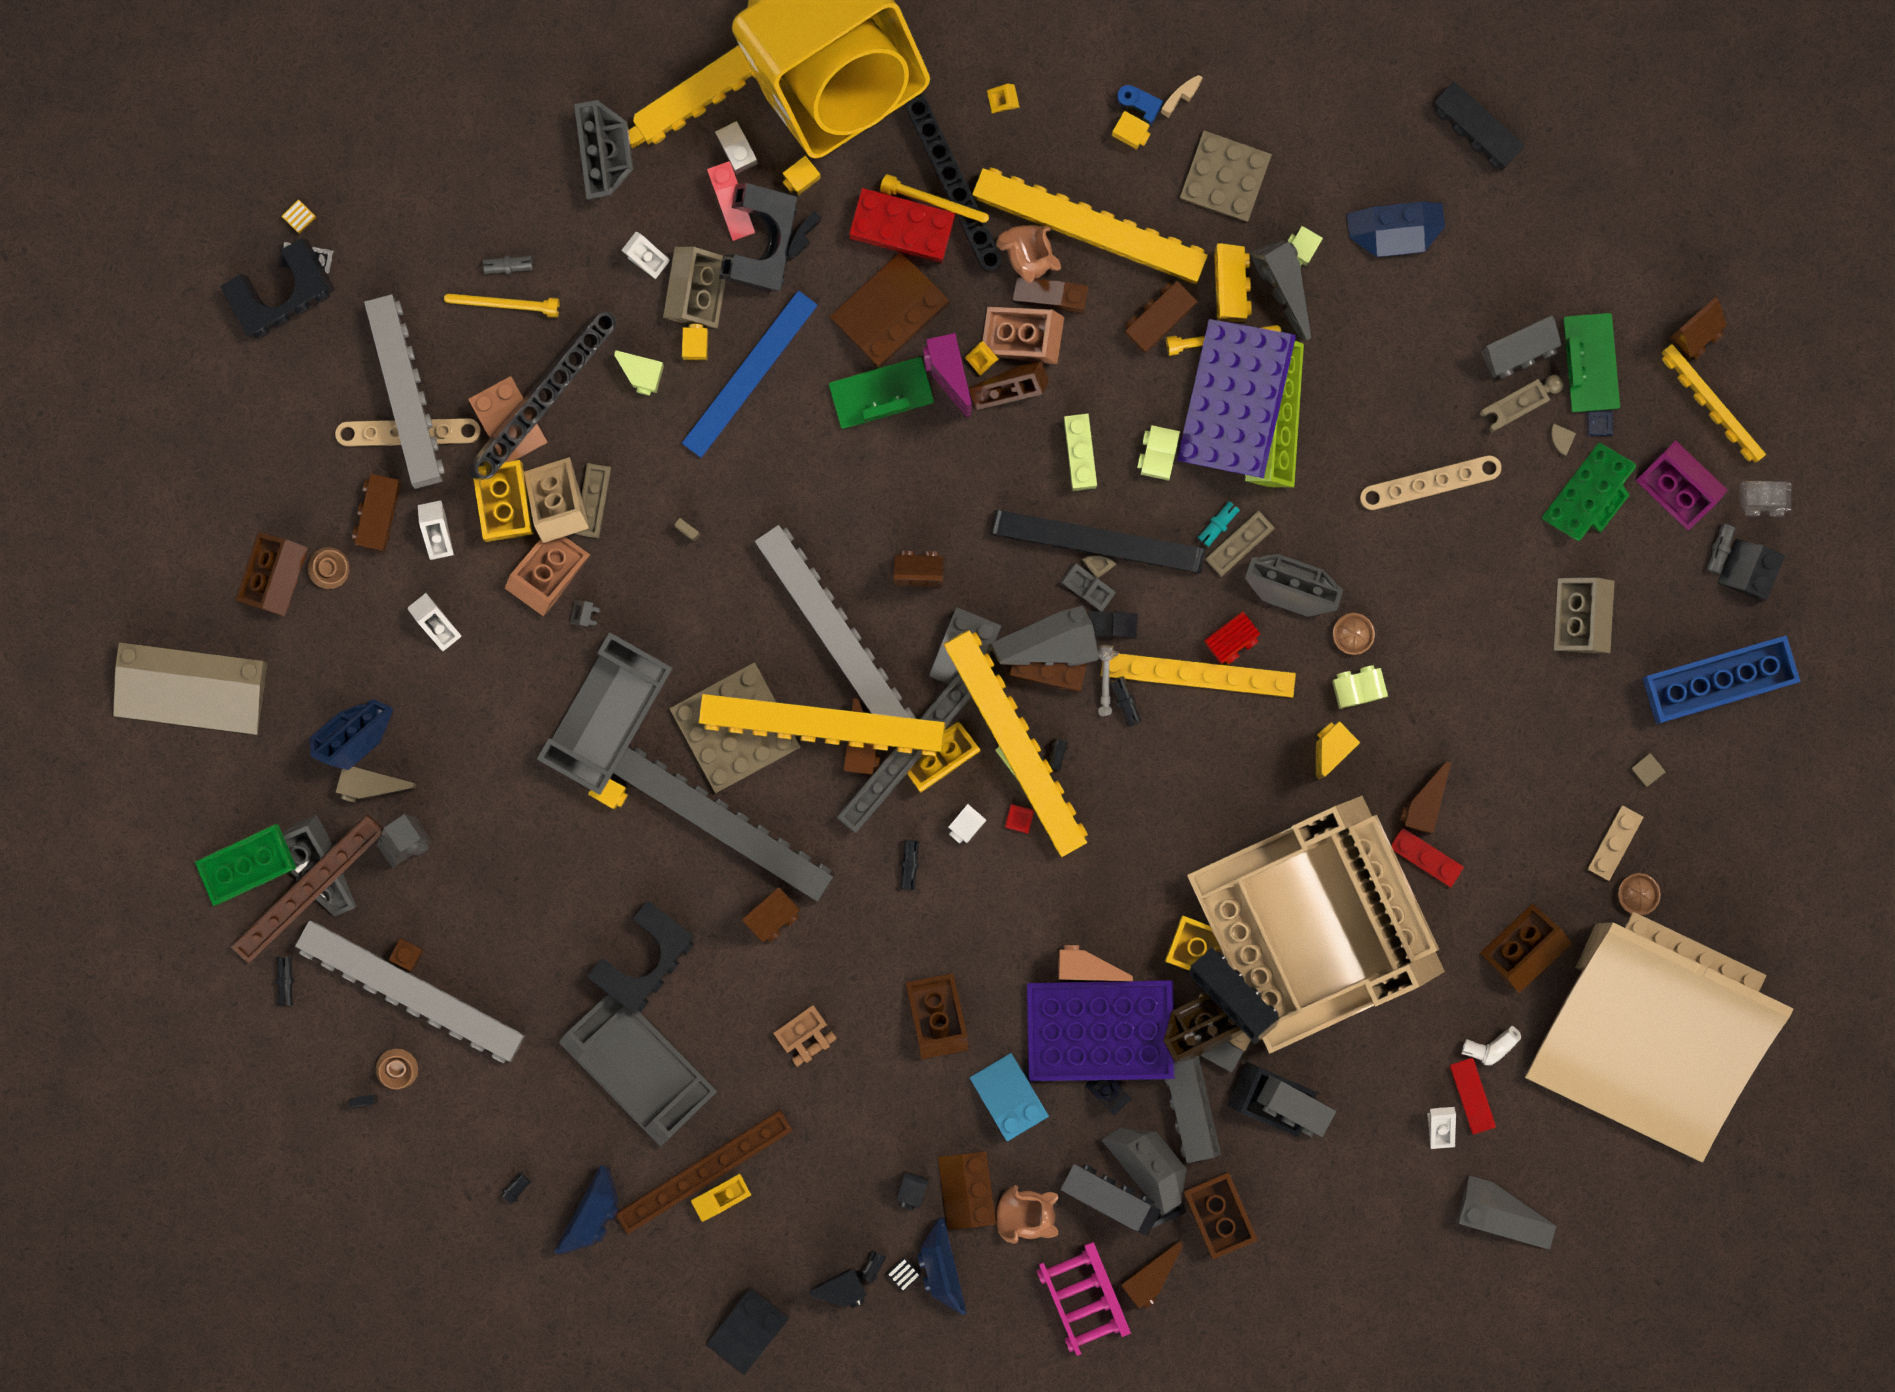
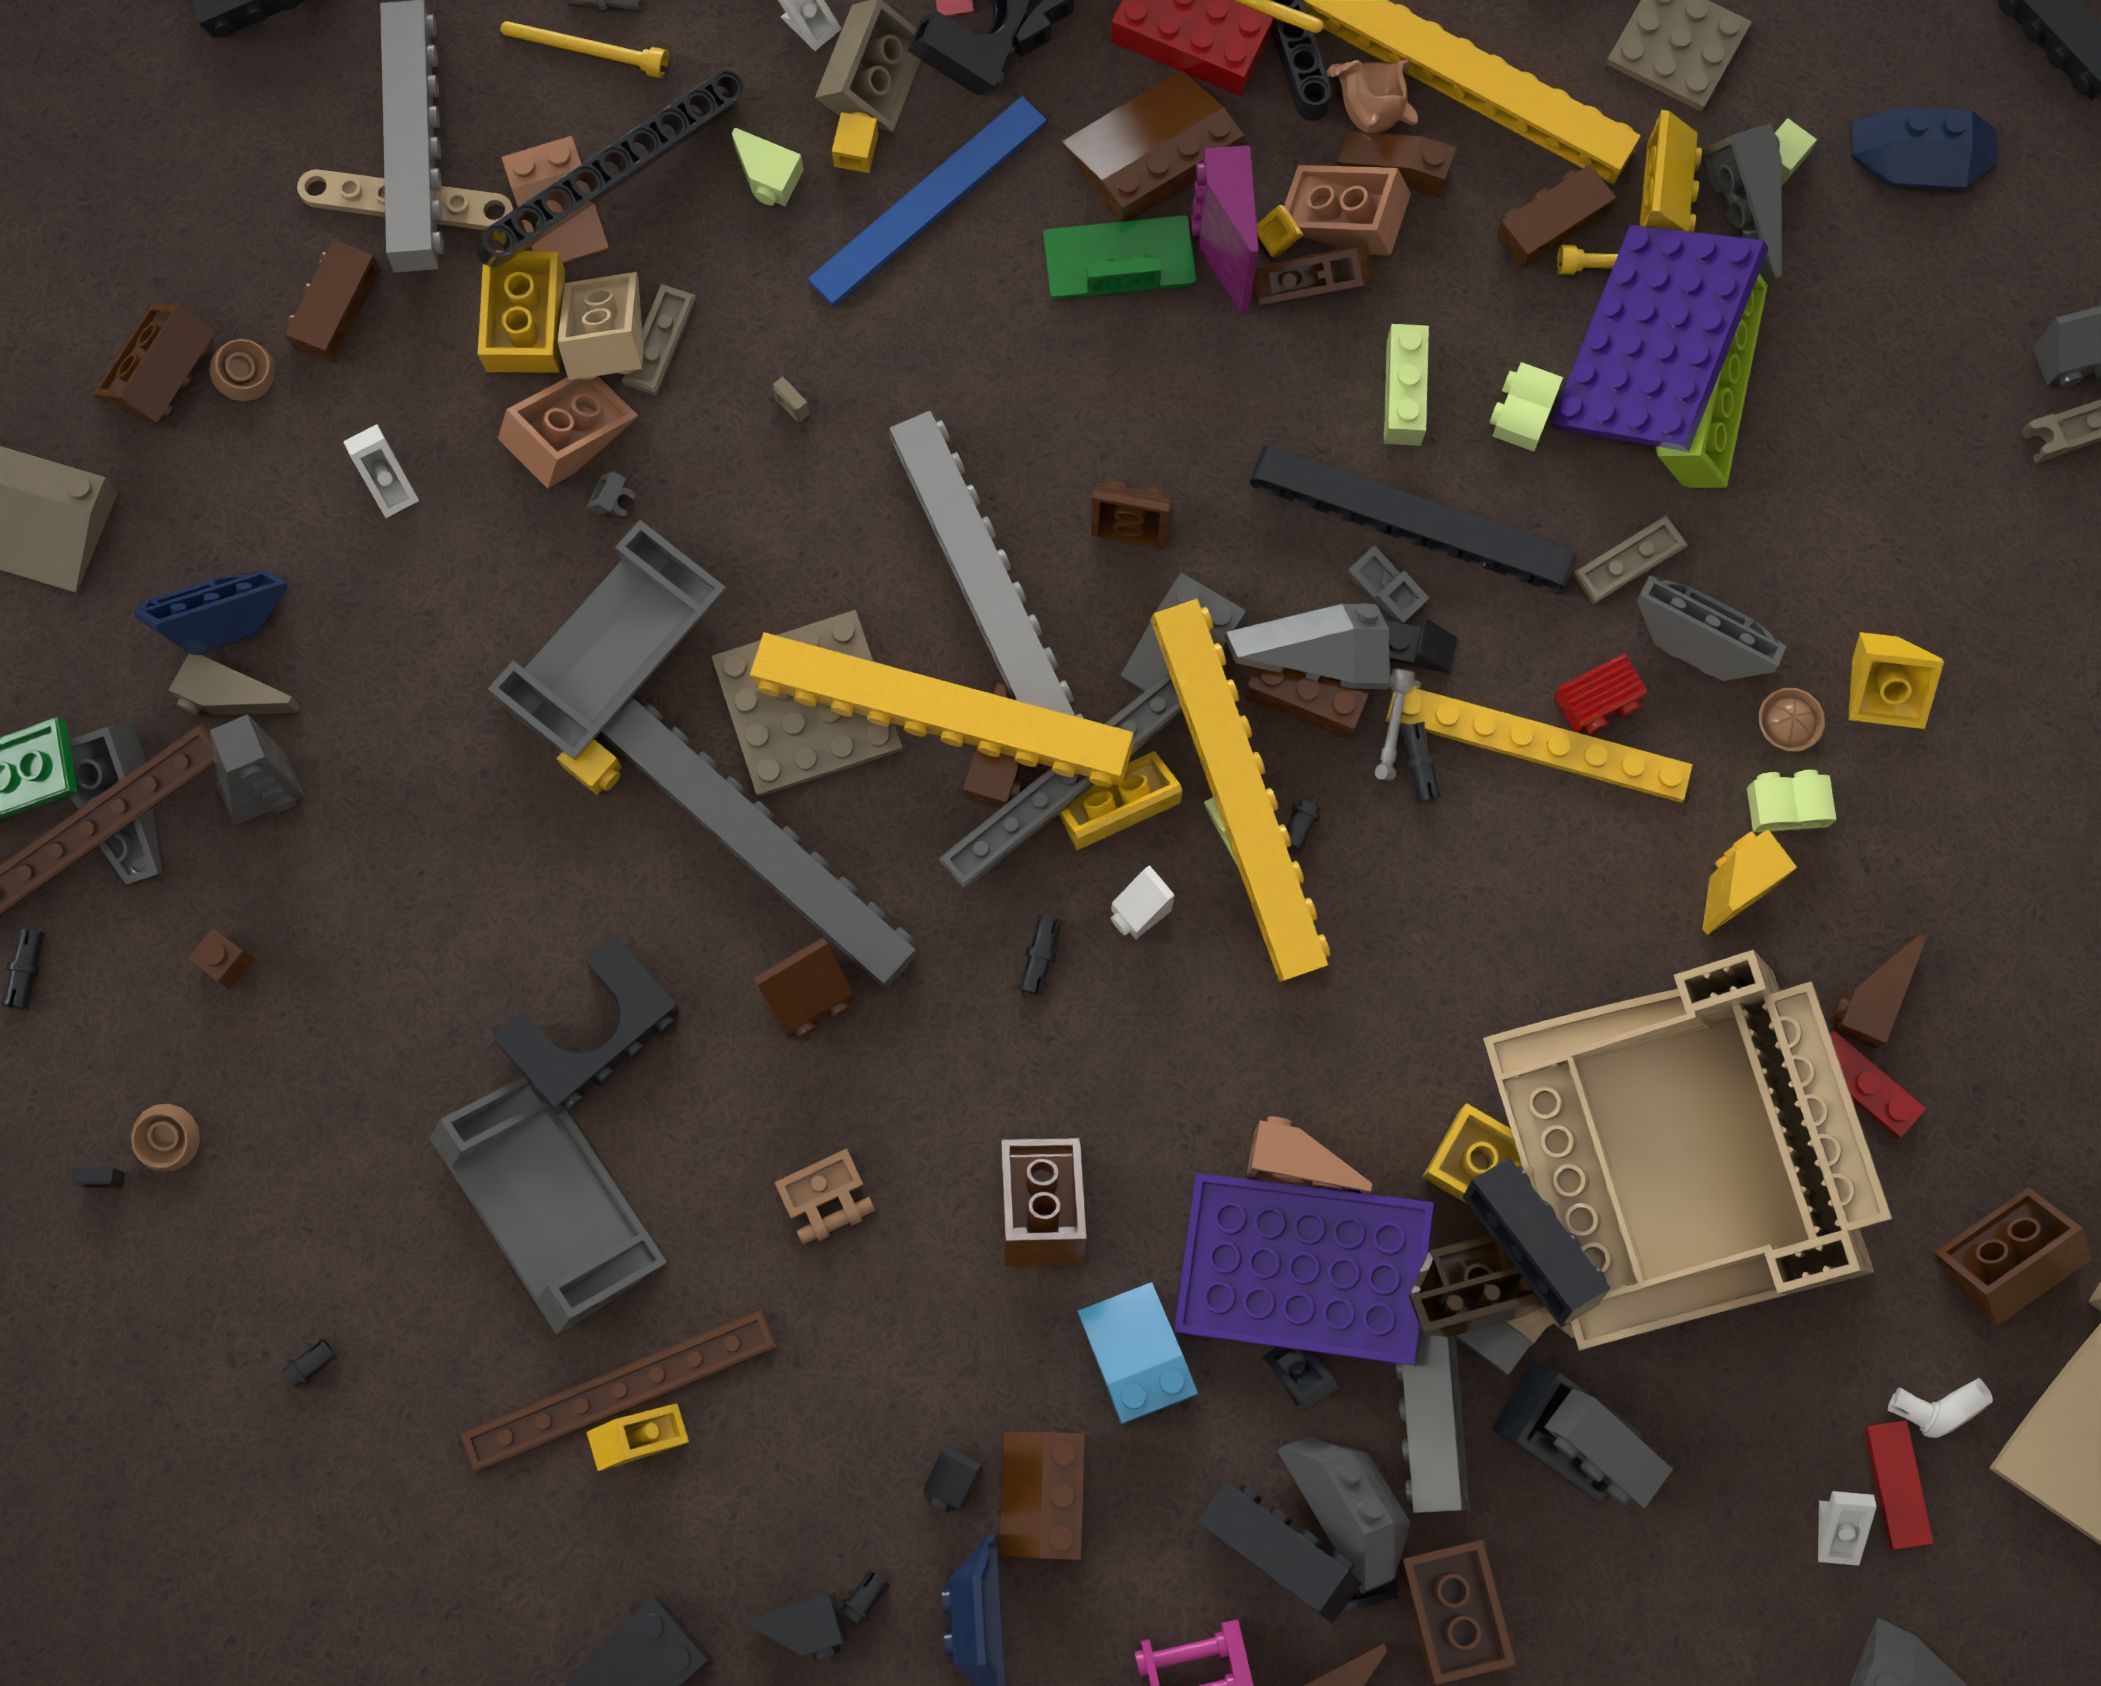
camera: 10 degrees right, 10 degrees down
light grey brick [295,921,526,1063] -> none
white slope [418,501,454,560] -> none
dark blue wedge [554,1165,619,1254] -> none
tile [887,1257,921,1292] -> none
nougat hair [996,1185,1058,1244] -> none
red tile [1005,804,1034,834] -> none
dark tan tile [1082,555,1116,578] -> none
teal pin [1197,501,1240,547] -> none
tan plate [1360,456,1501,510] -> none
none -> yellow slope [1849,632,1944,729]

